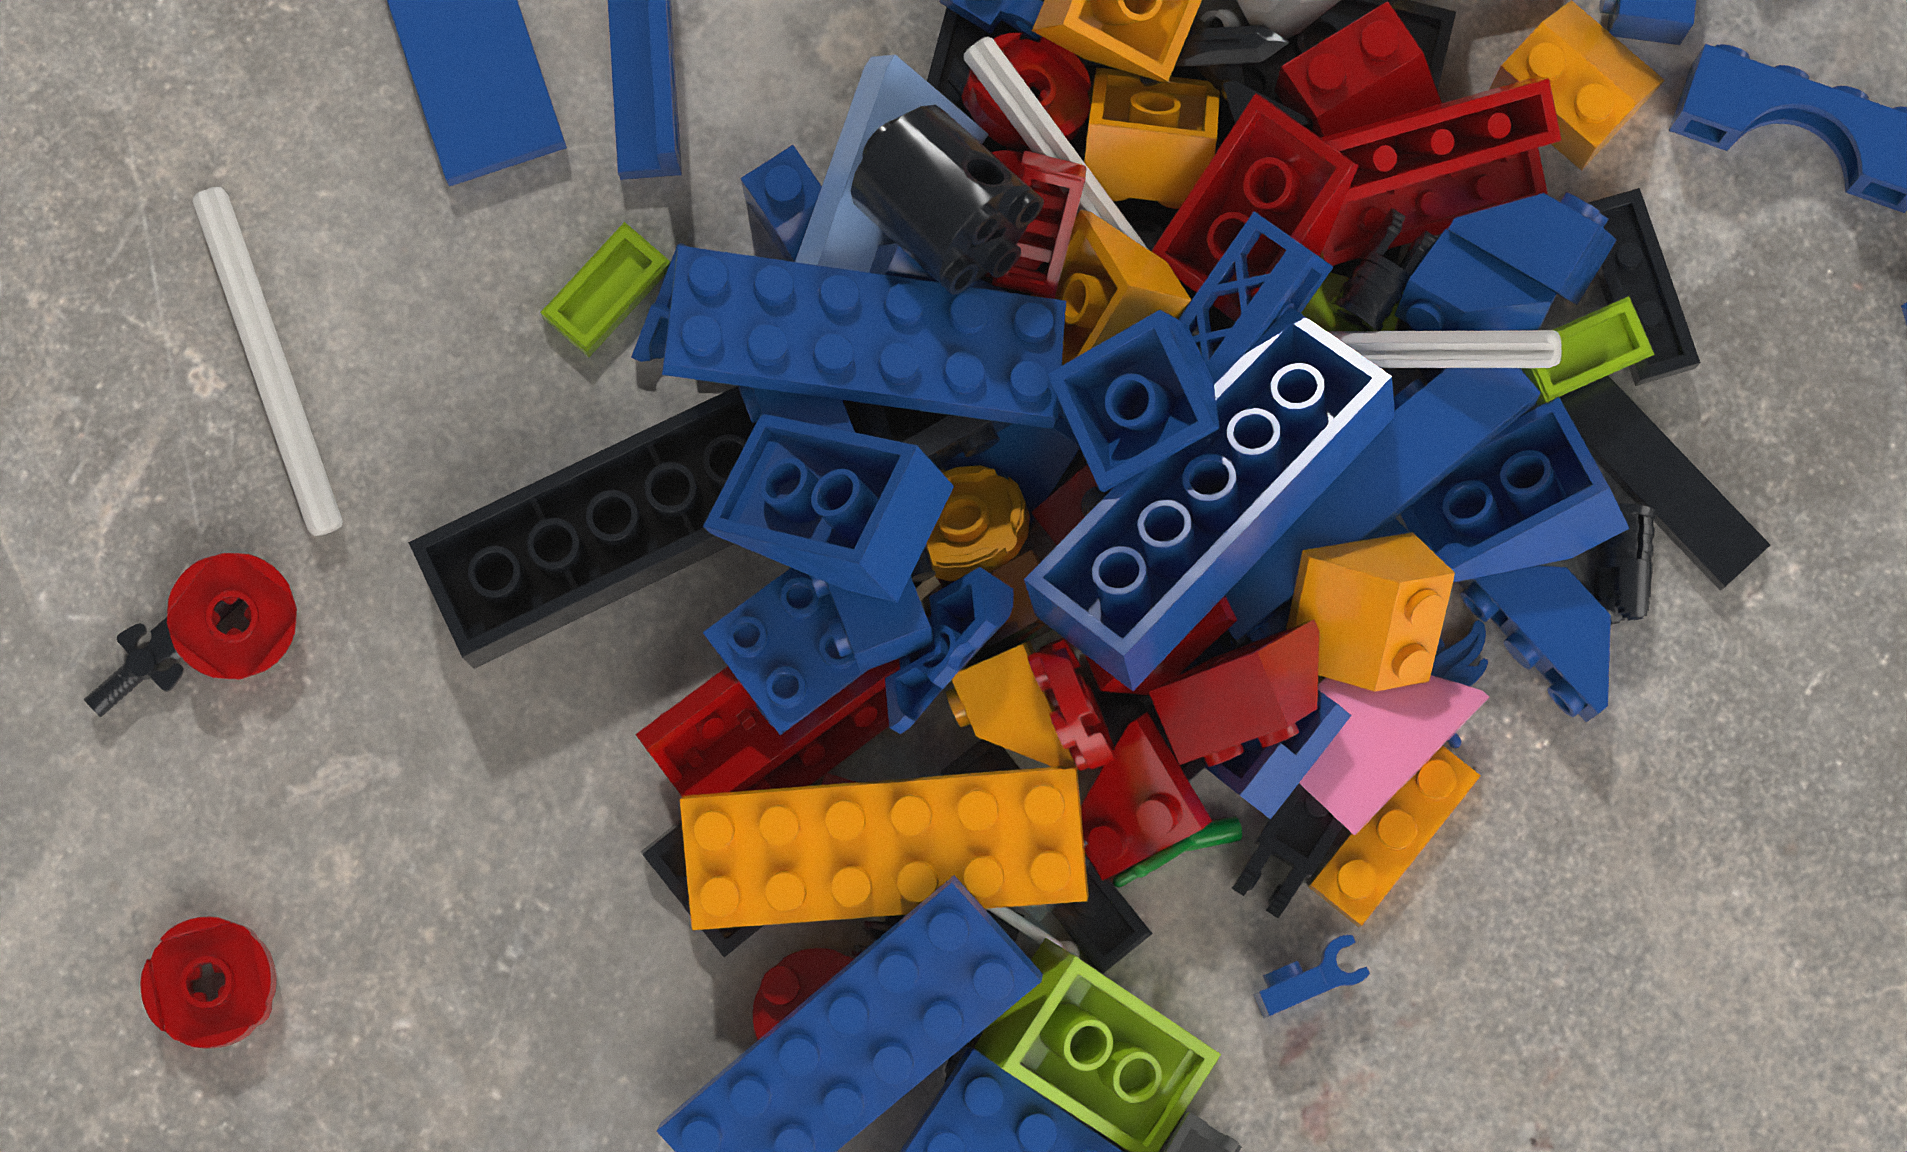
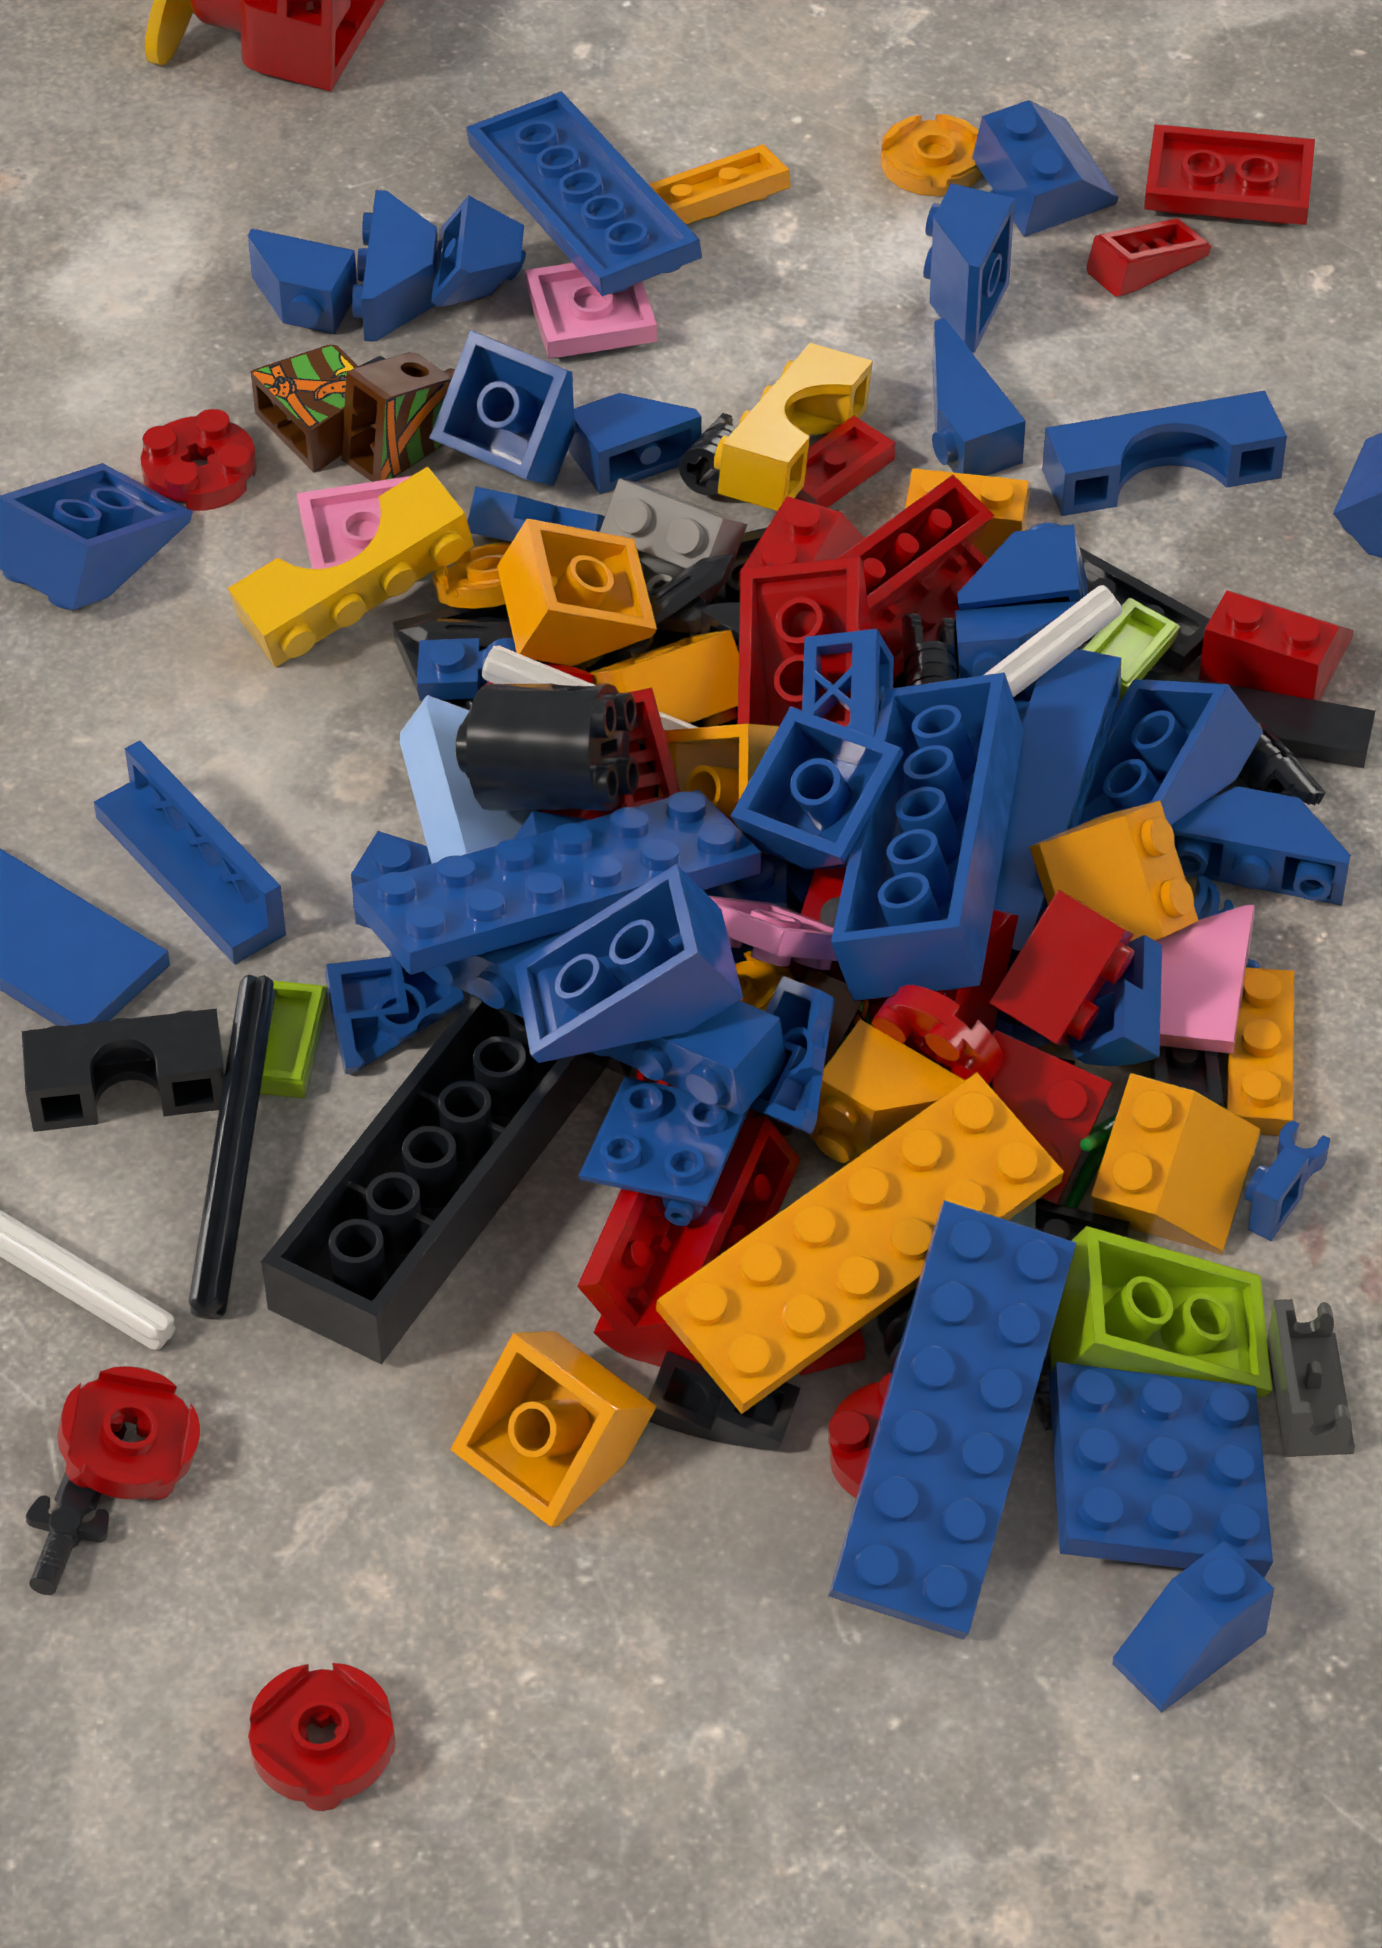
camera: 35 degrees left, 30 degrees down
none -> black arch [22,1008,225,1132]
none -> black axle [188,974,275,1319]
none -> light orange slope [450,1331,657,1527]
none -> bright pink plate [709,896,838,970]
none -> light orange slope [1091,1073,1261,1255]
none -> red slope [1199,590,1354,701]

